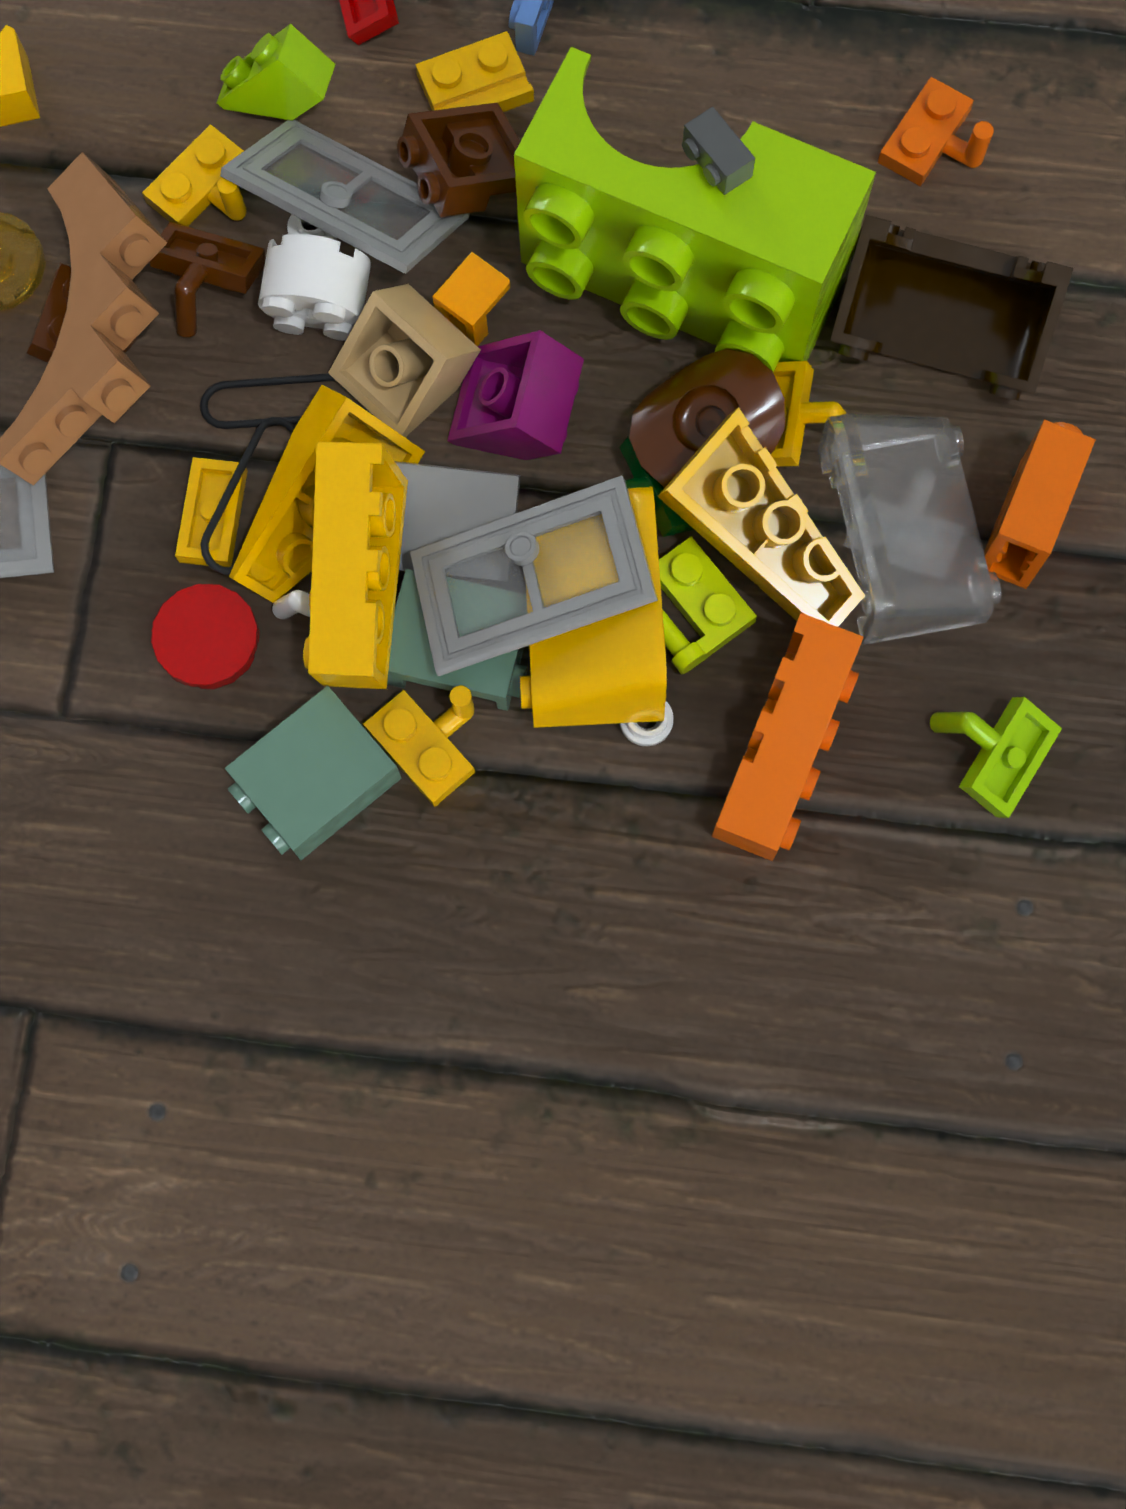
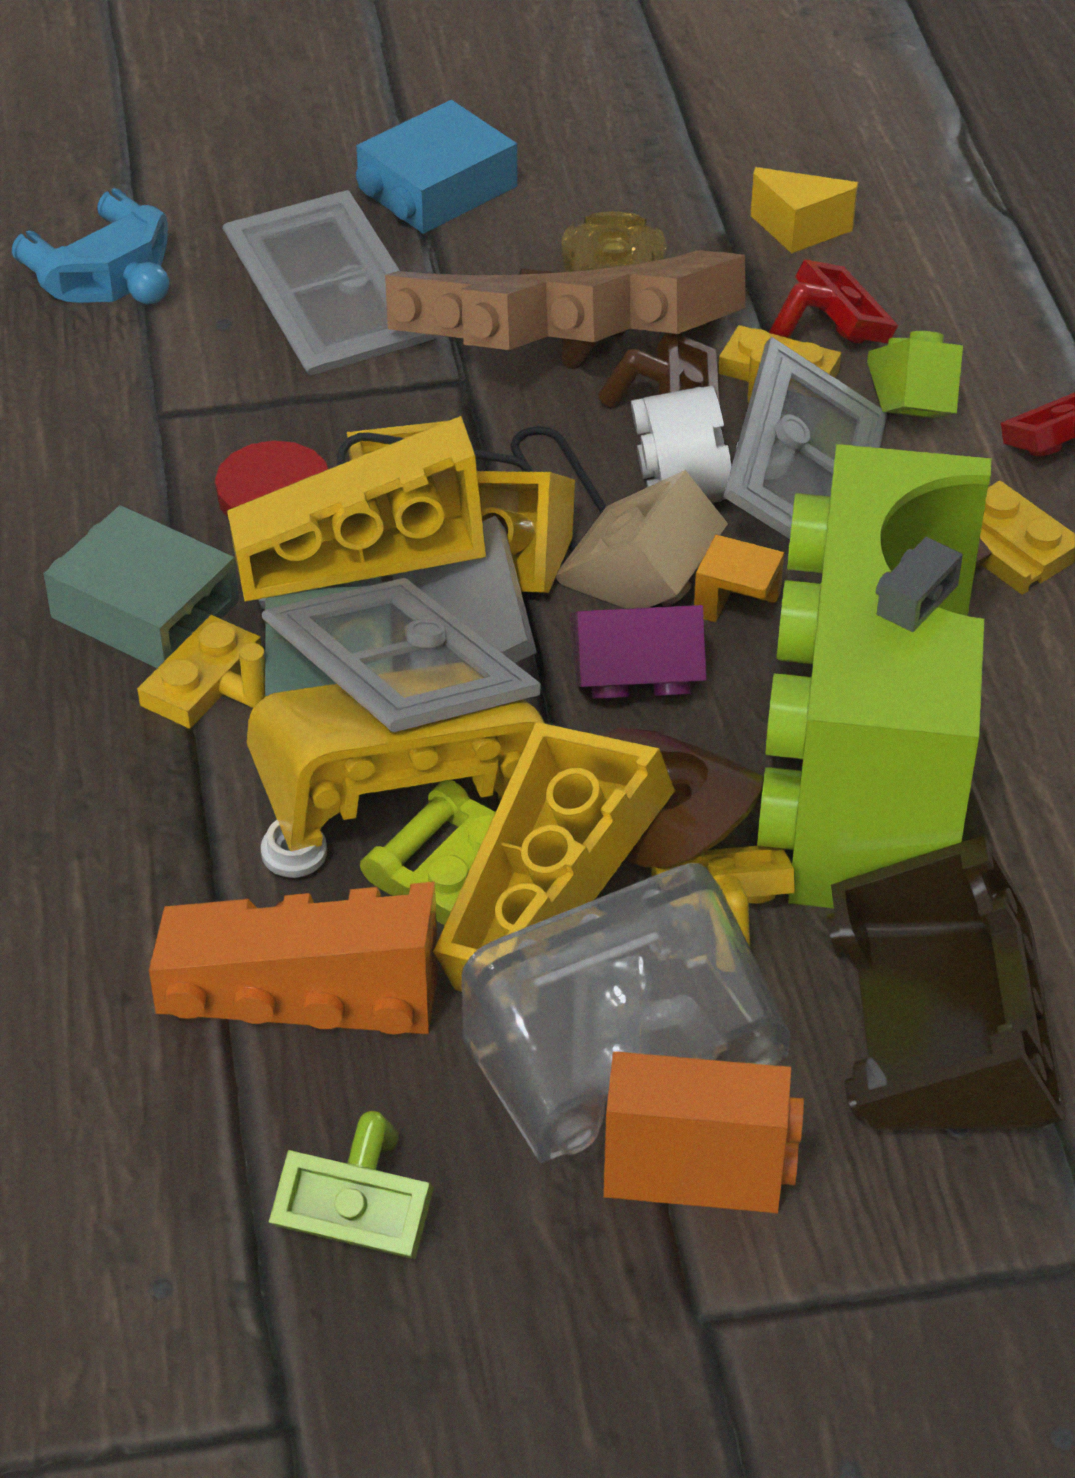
camera: 70 degrees right, 30 degrees down
none -> red plate [768,259,899,344]

